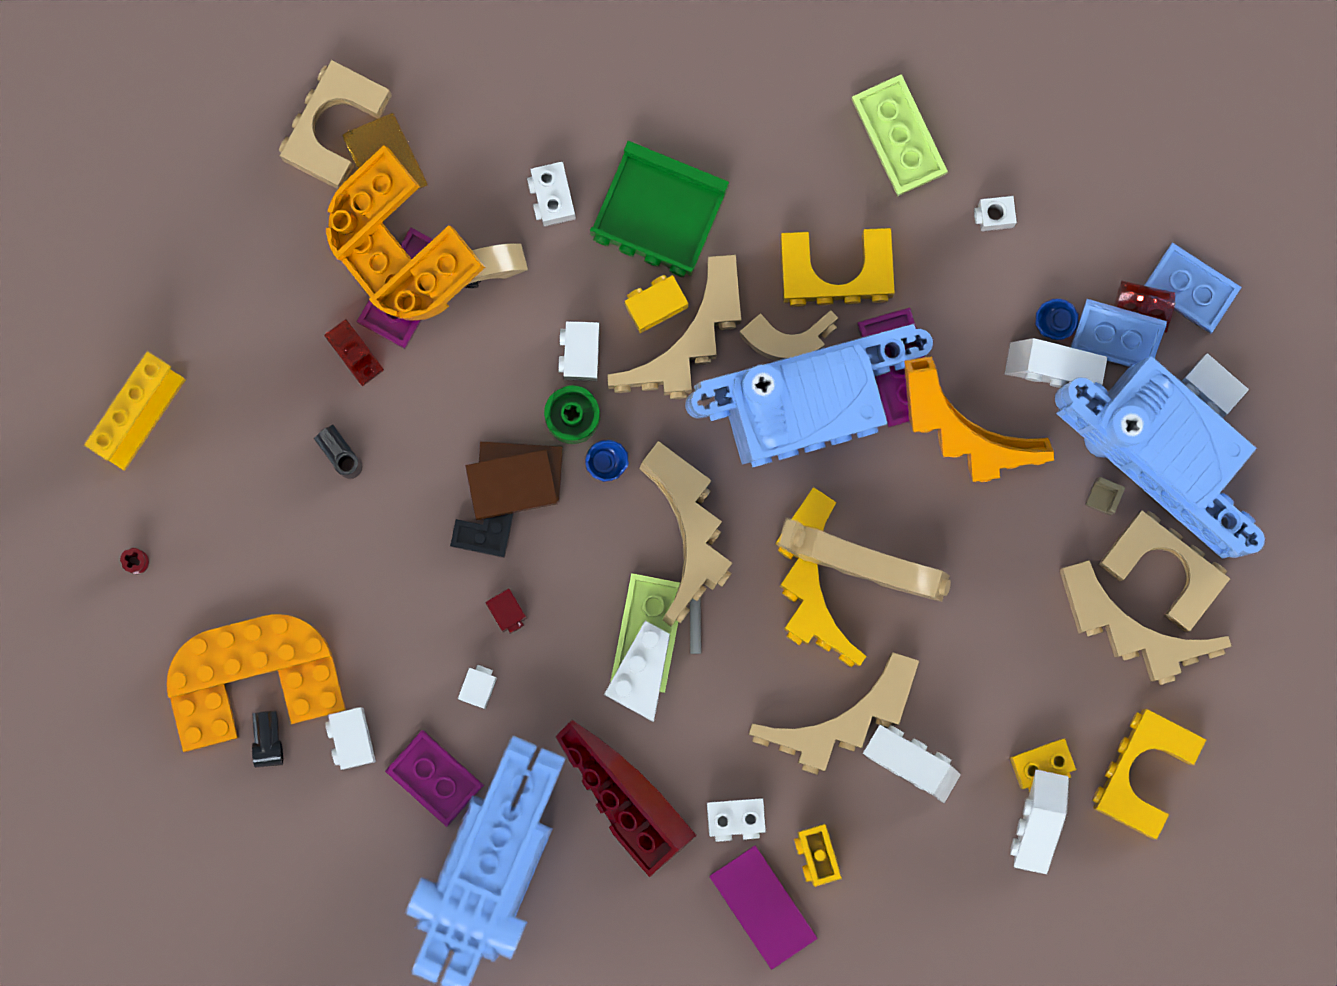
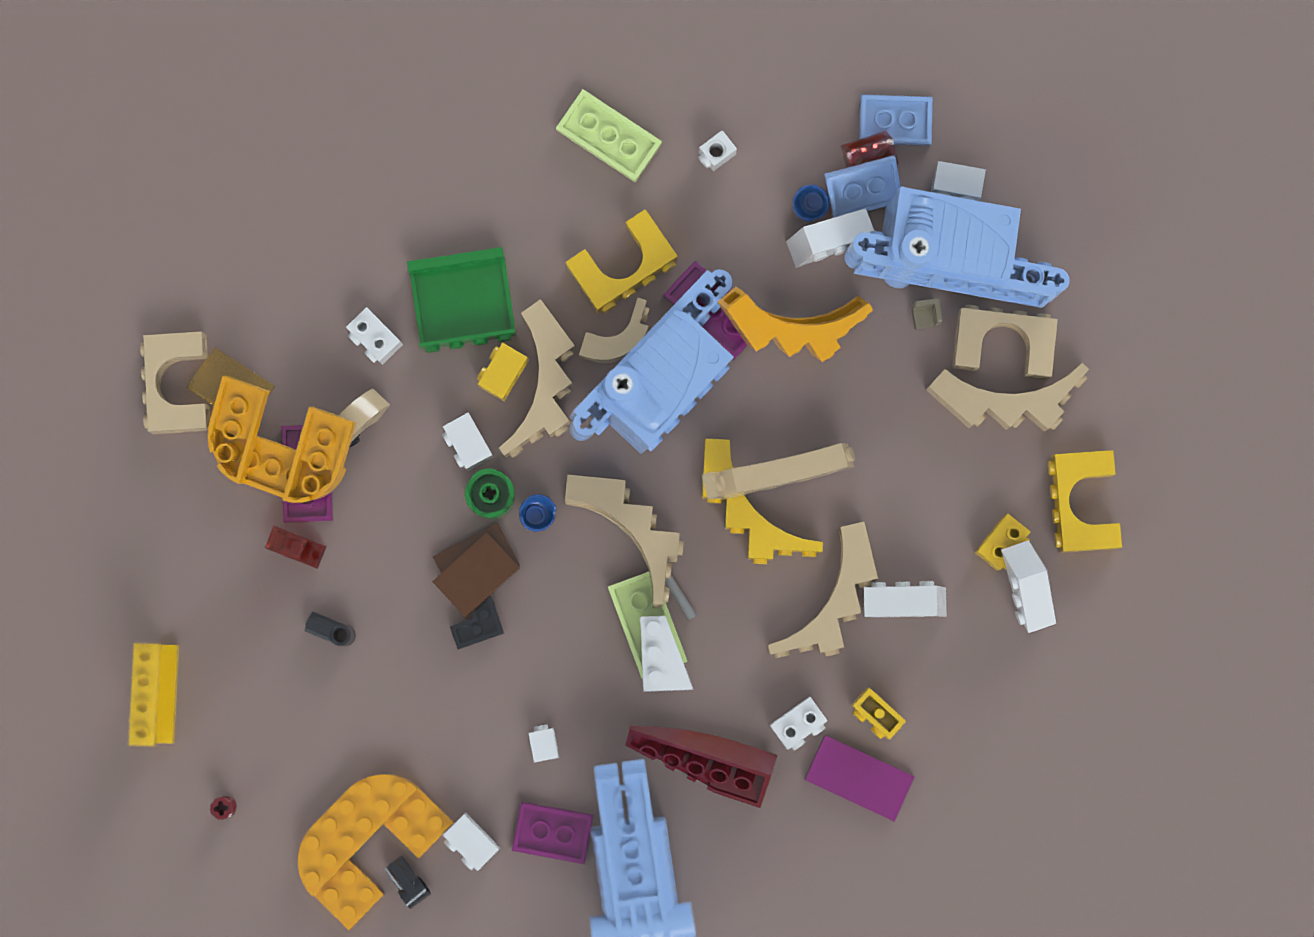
camera: 30 degrees left, 0 degrees up
dark red brick [485,589,527,634] -> none

